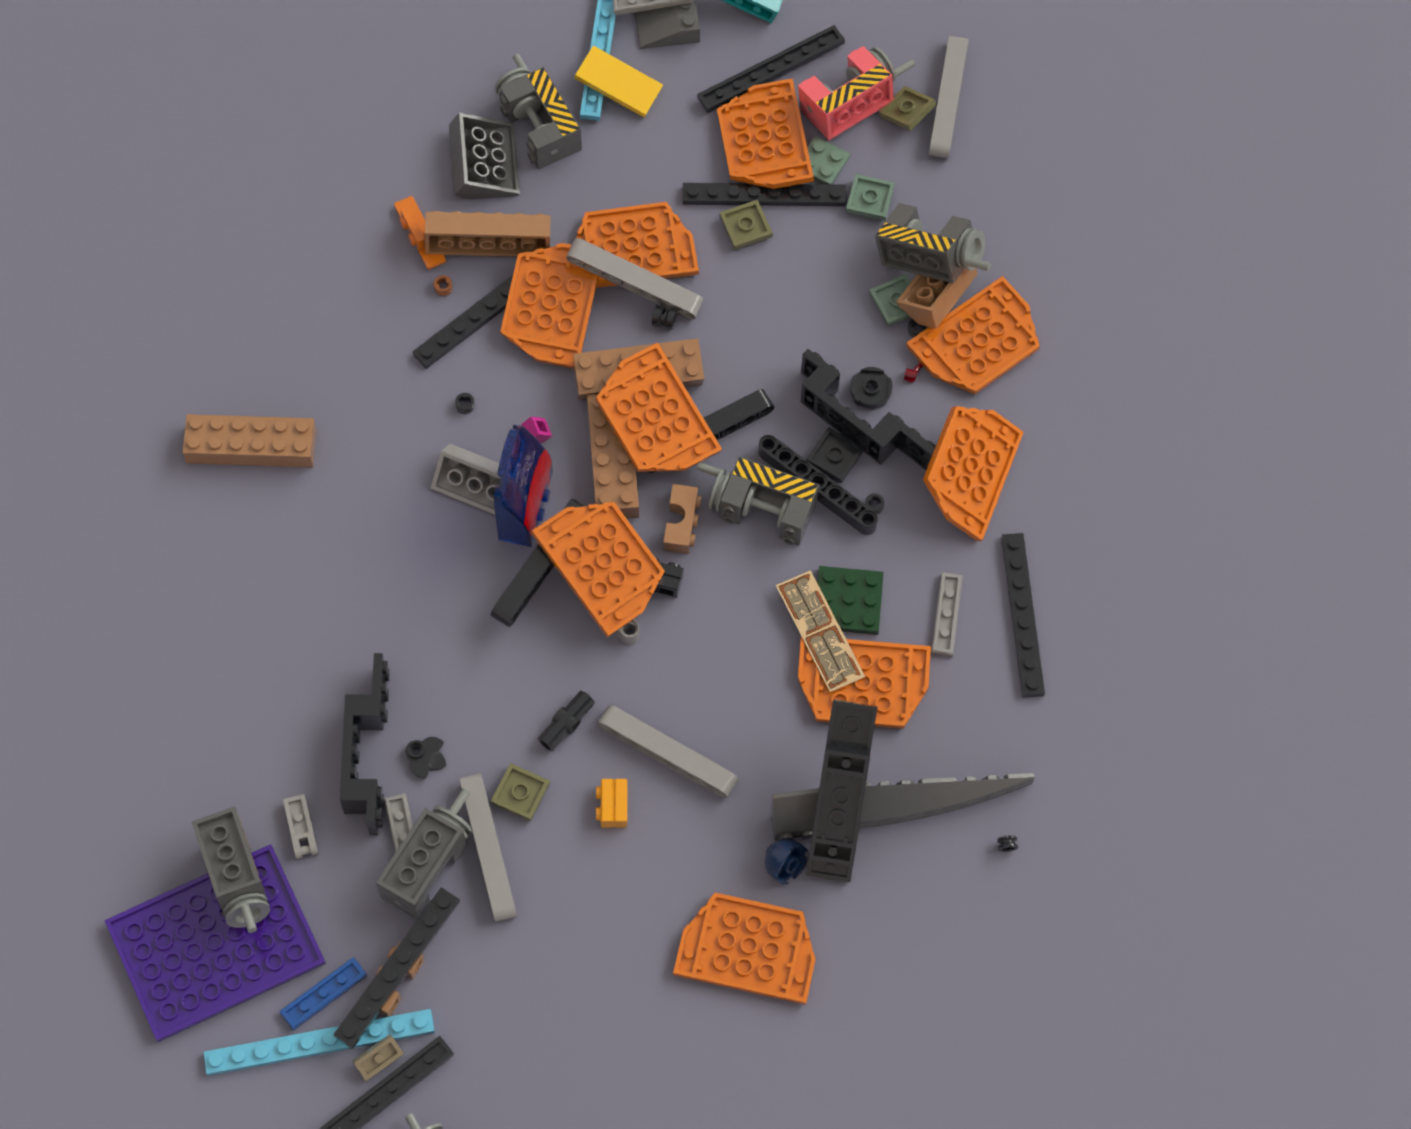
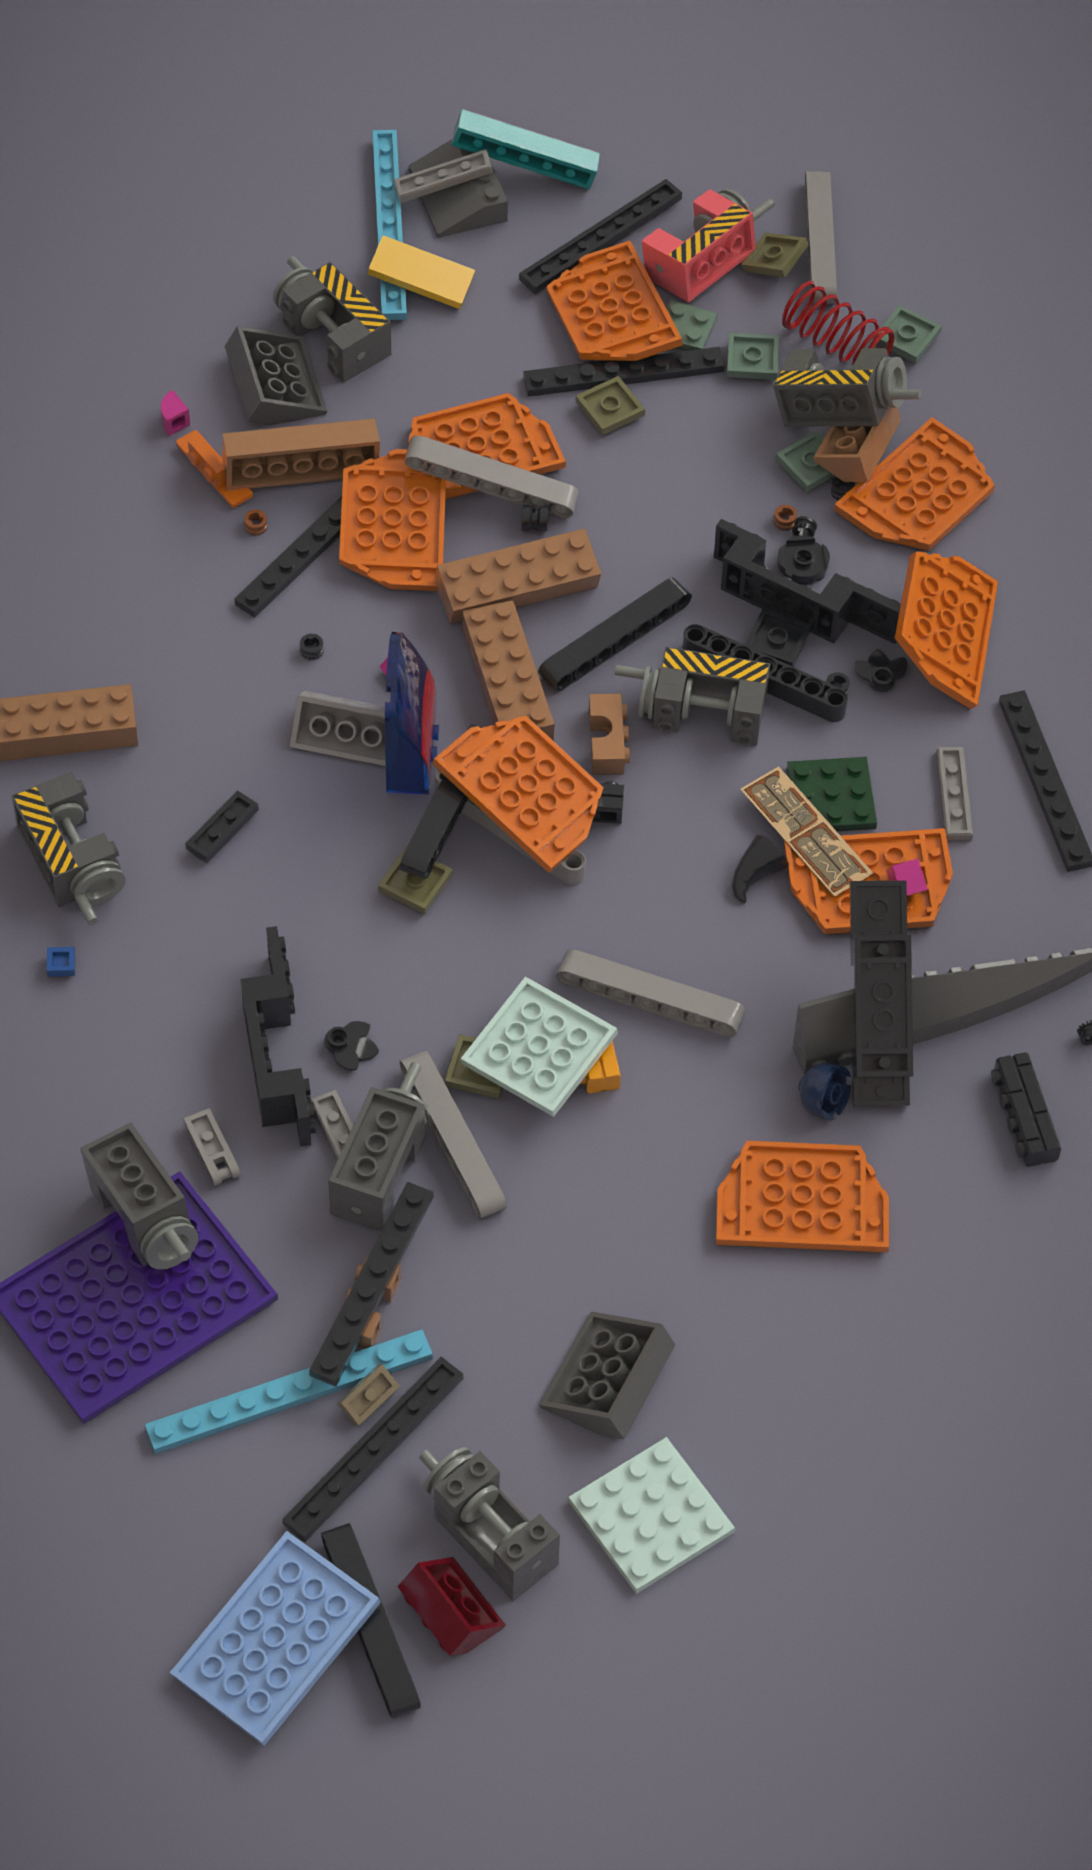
camera: 10 degrees left, 10 degrees down
blue tile [279,957,367,1031] -> none
black piece [538,690,595,752] -> none
orange plate [595,342,722,472] -> none
dark red hand [904,362,923,383] -> none
none -> piece [12,772,126,925]
none -> blue plate [47,947,76,977]
none -> dark pink brick [161,390,190,436]
none -> black plate [185,790,259,863]
none -> olive plate [378,846,453,914]
none -> light aqua plate [461,977,618,1117]
none -> dark grey slope [539,1311,675,1439]
none -> black hat [732,835,789,903]
none -> dark orange bush [774,505,797,531]
none -> red piece [782,281,895,365]
none -> black bush [792,516,817,538]
none -> black plate [855,649,907,692]
none -> sand green plate [877,305,942,364]
none -> dark pink brick [886,858,928,896]
none -> black brick [991,1052,1061,1167]

